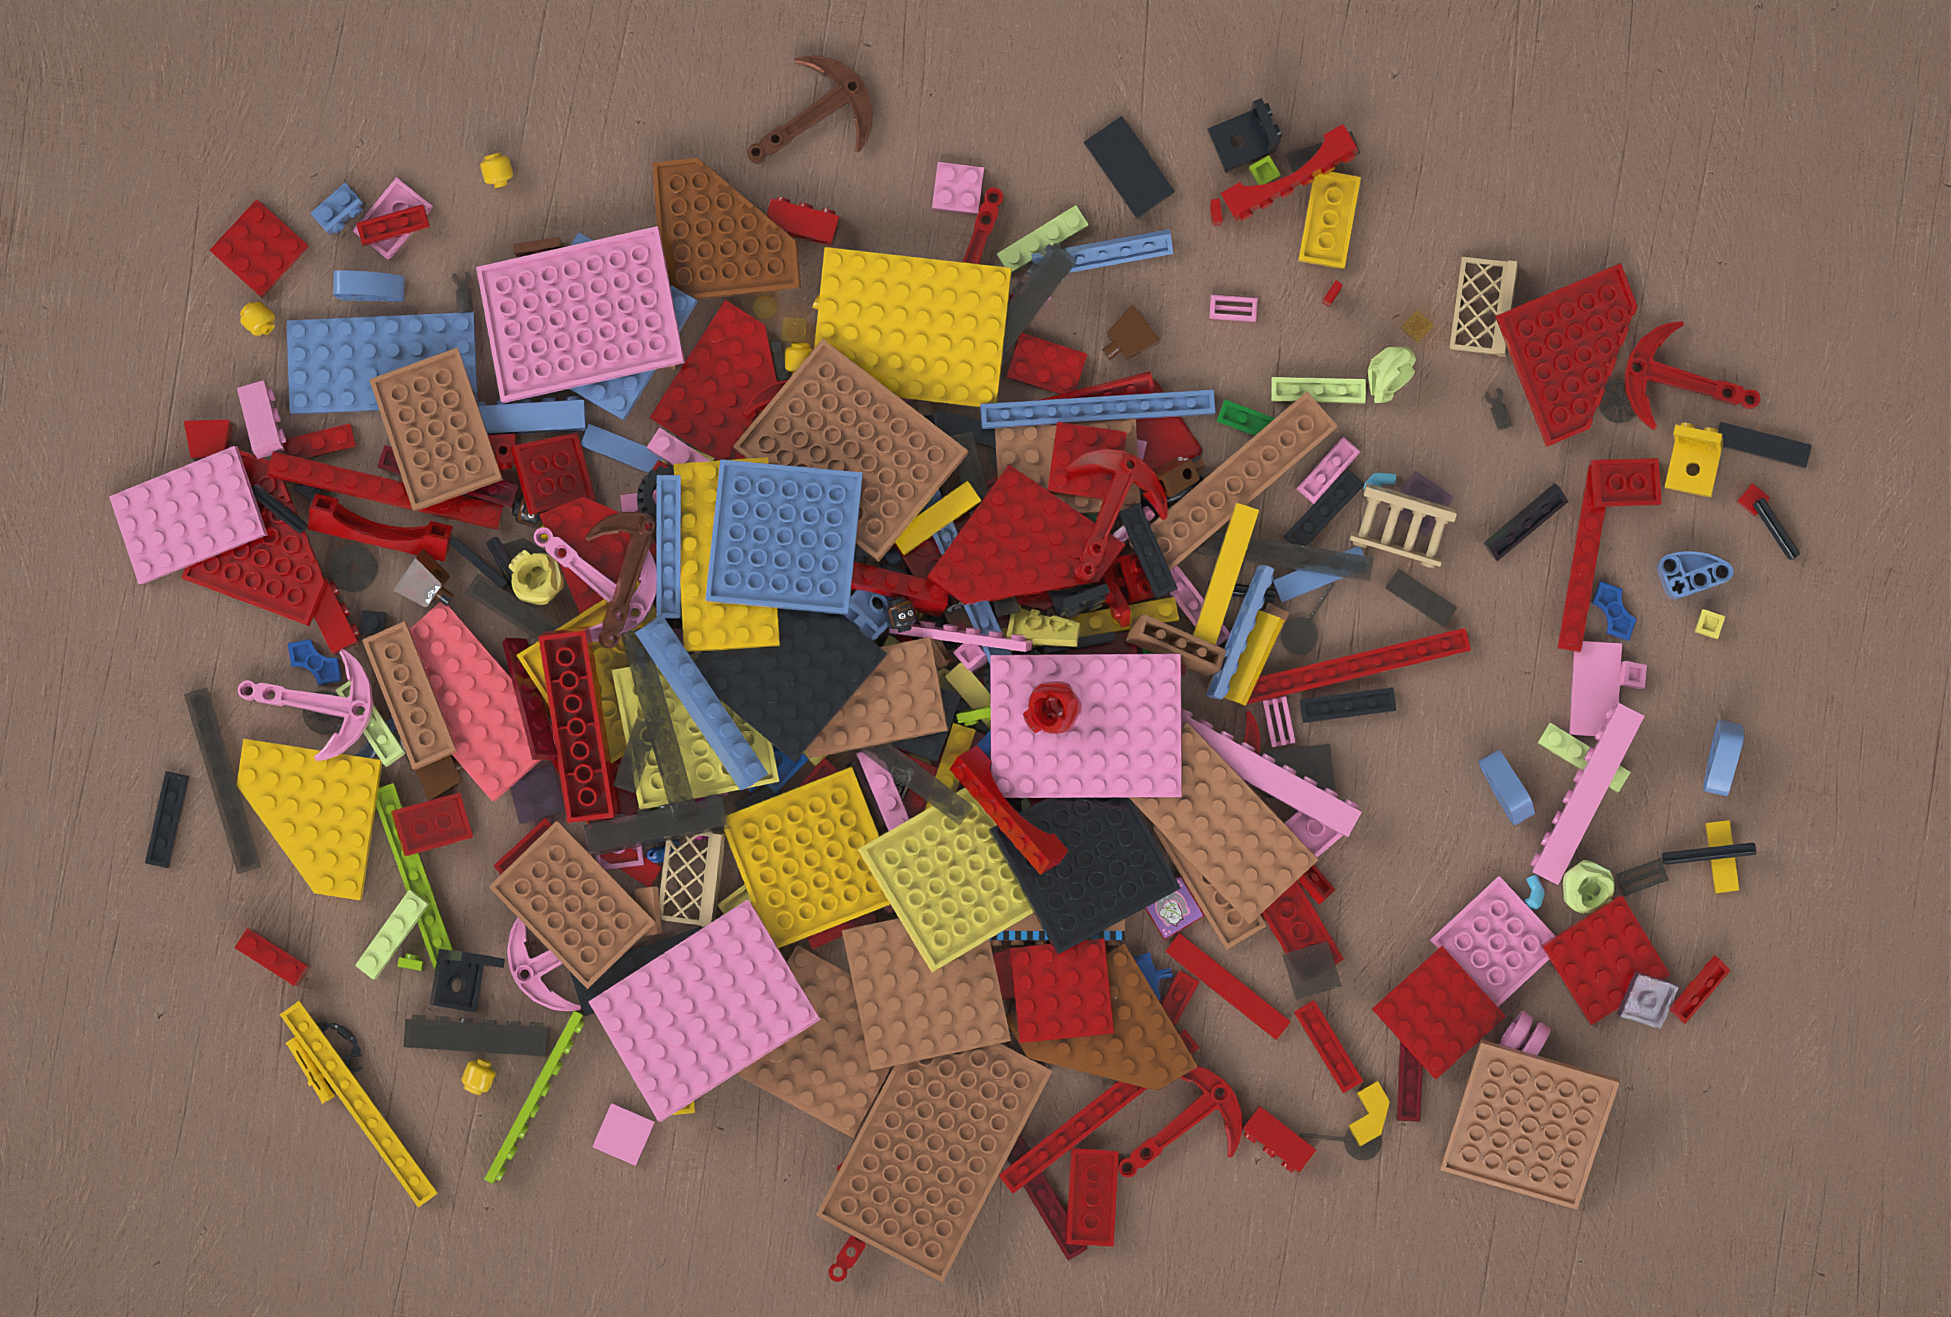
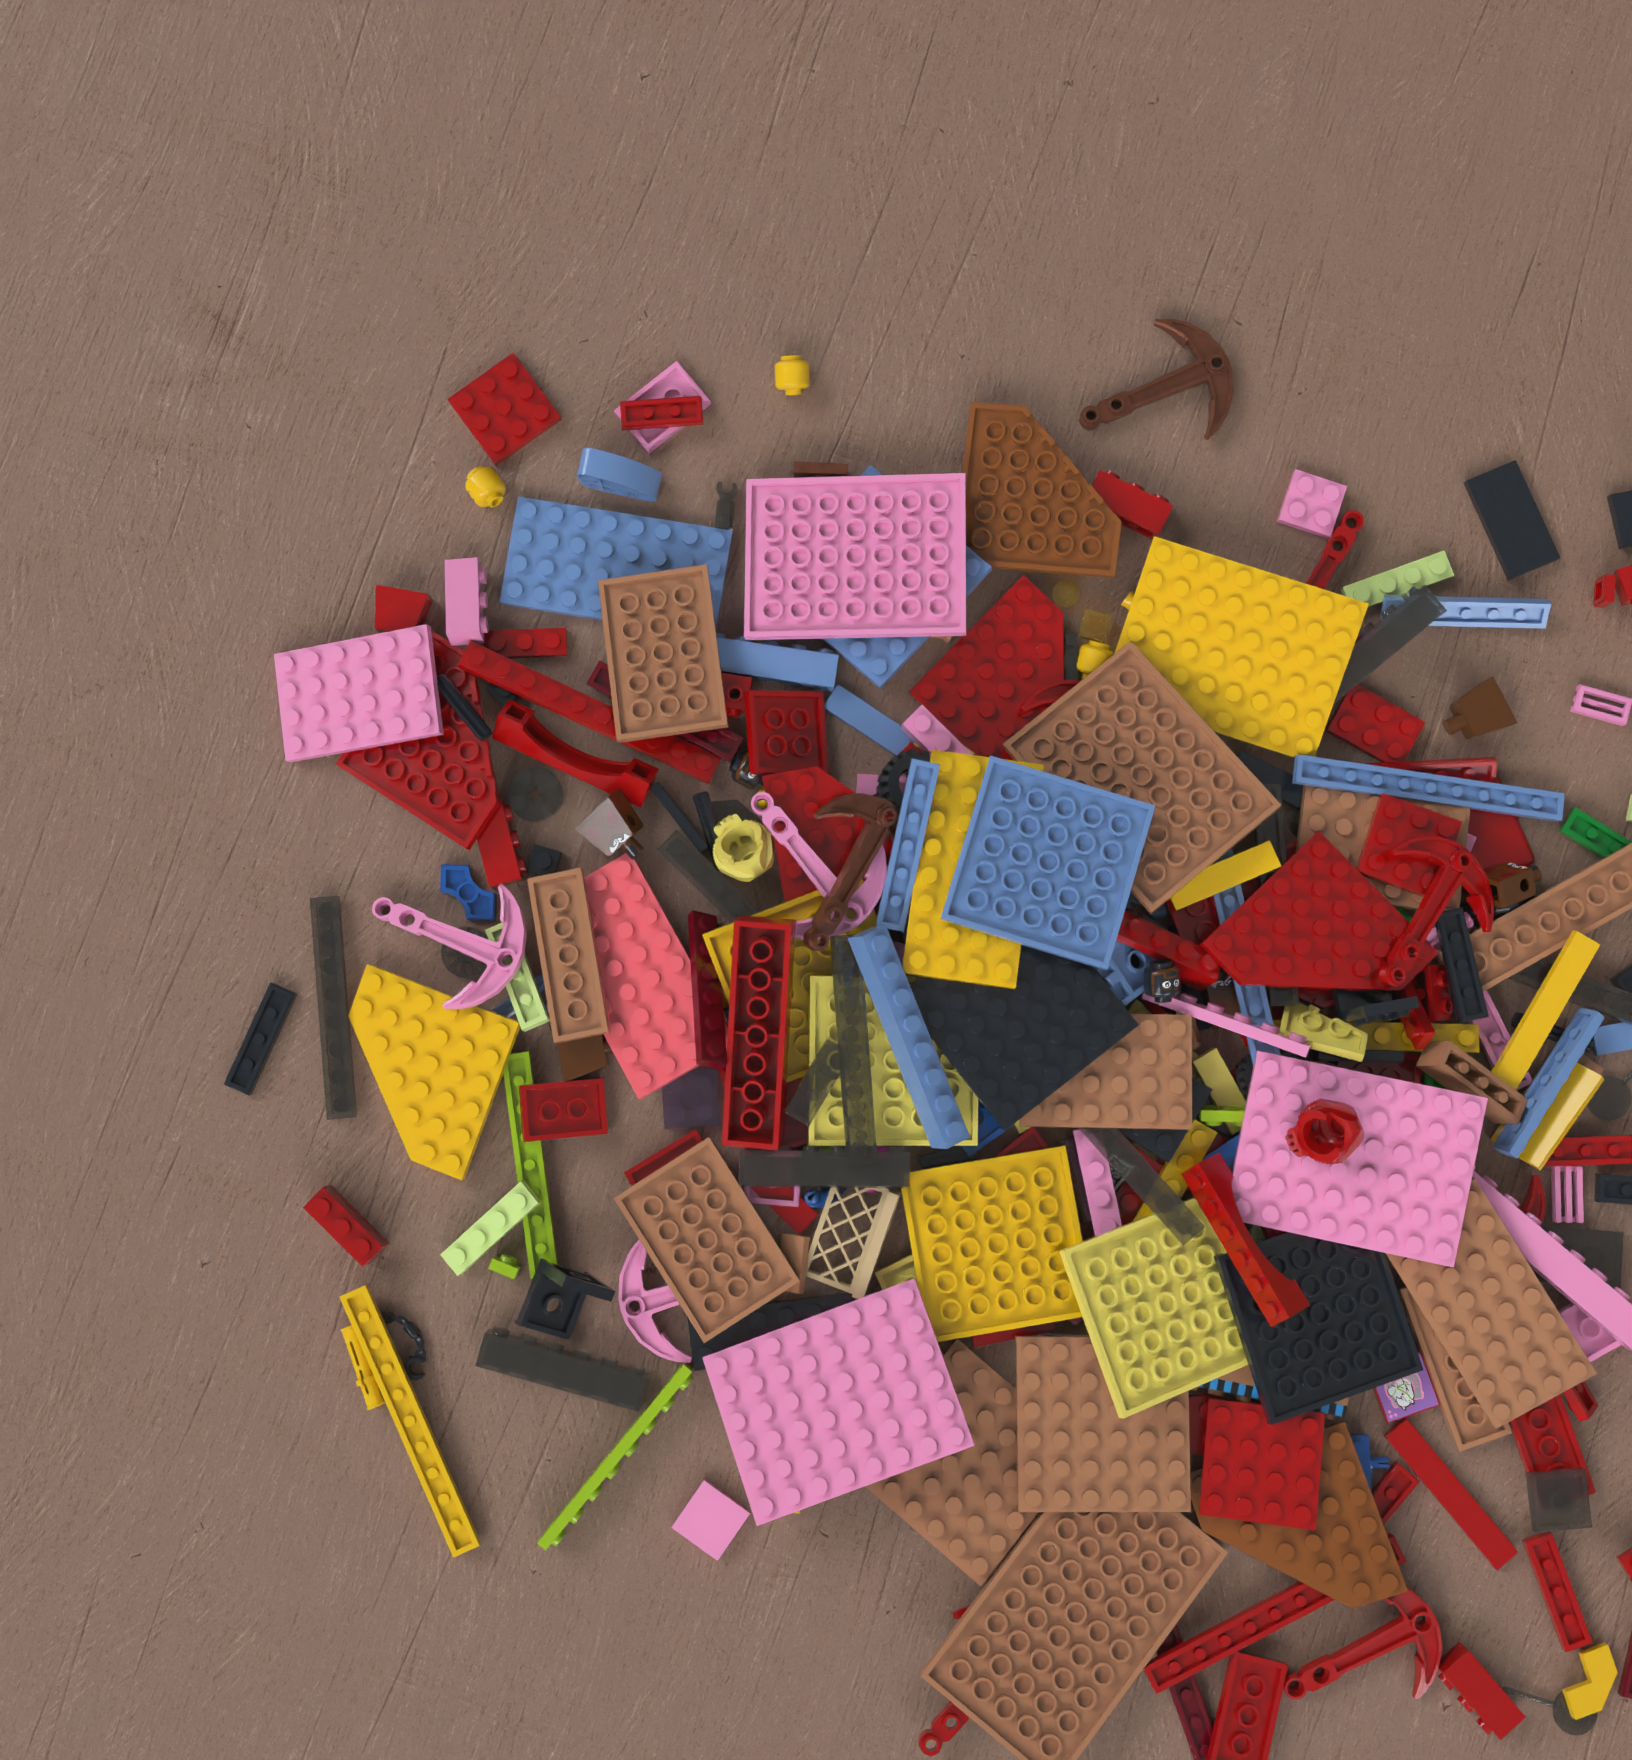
camera: 10 degrees right, 0 degrees up
medium blue bracket [310,183,365,235] -> none
yellow head [461,1058,496,1095] -> none
bright pink brick [953,643,988,674] -> none

